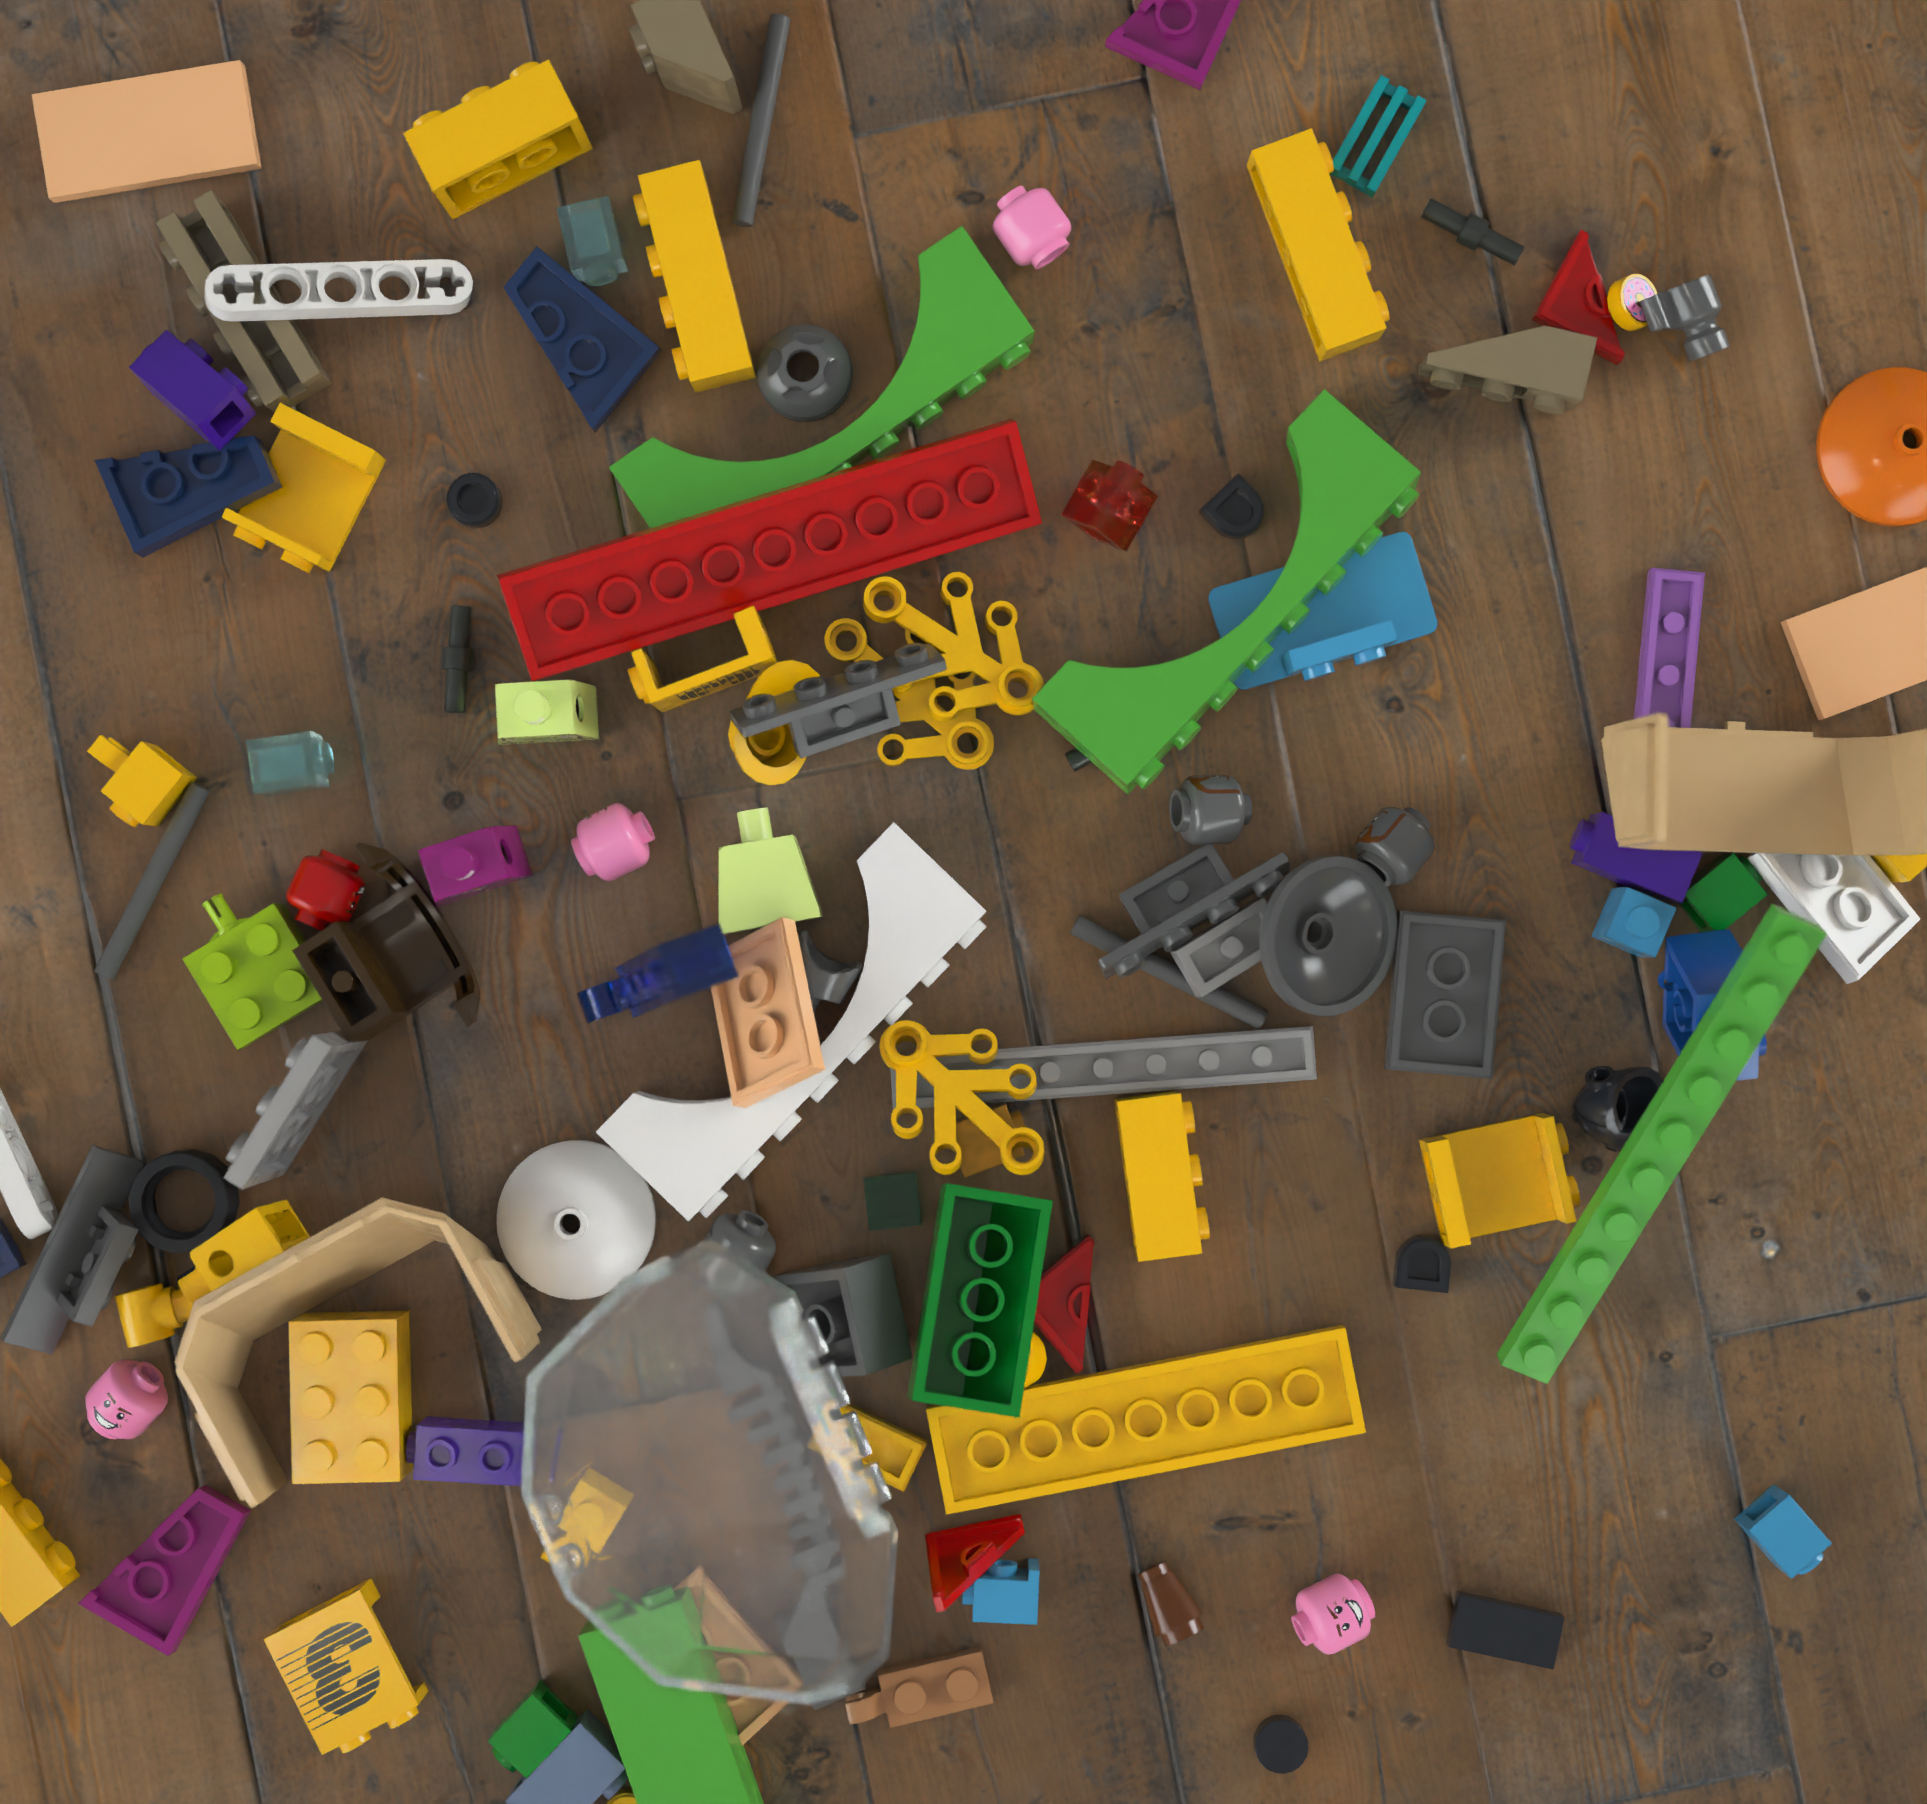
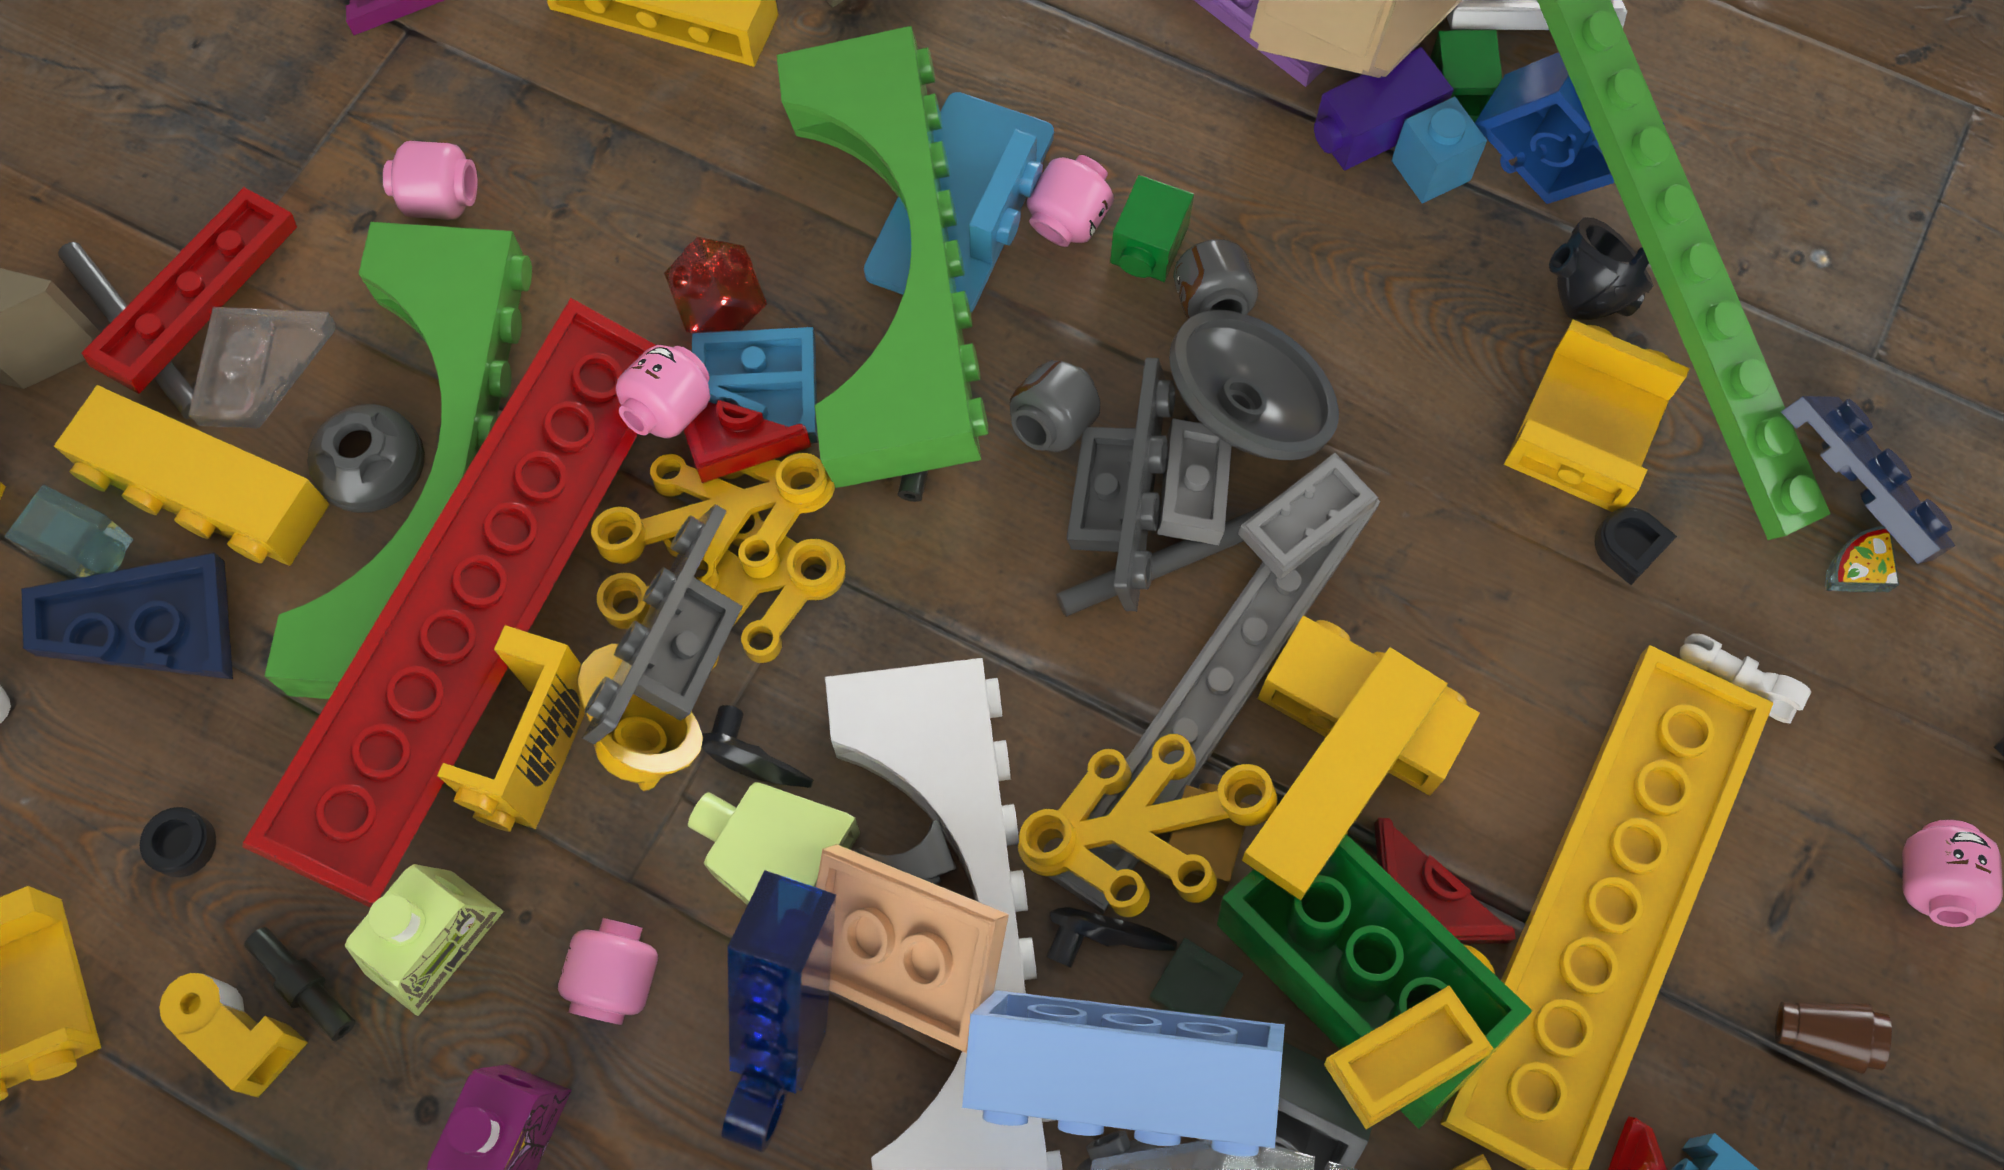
camera: 55 degrees left, 20 degrees down
black tile [1199,473,1264,540] -> none
dark grey tile [1384,911,1506,1079] -> none
none -> red plate [81,187,297,394]
none -> yellow leg [159,973,308,1098]
none -> clear wing [189,307,336,429]
none -> bright pink head [616,345,710,438]
none -> red tile [684,400,812,483]
none -> dark azure wing [692,327,818,443]
none -> black bar [701,705,814,788]
none -> light blue brick [962,990,1285,1156]
none -> bright pink head [1026,155,1114,247]
none -> black bar [1046,907,1177,968]
none -> green brick [1110,175,1194,282]
none -> light grey plate [1238,453,1378,580]
none -> yellow tile [1242,647,1448,900]
none -> yellow tile [1324,985,1494,1129]
none -> white piece [1680,633,1811,724]
none -> dark blue wing [1781,396,1956,564]
none -> tile [1825,526,1899,592]

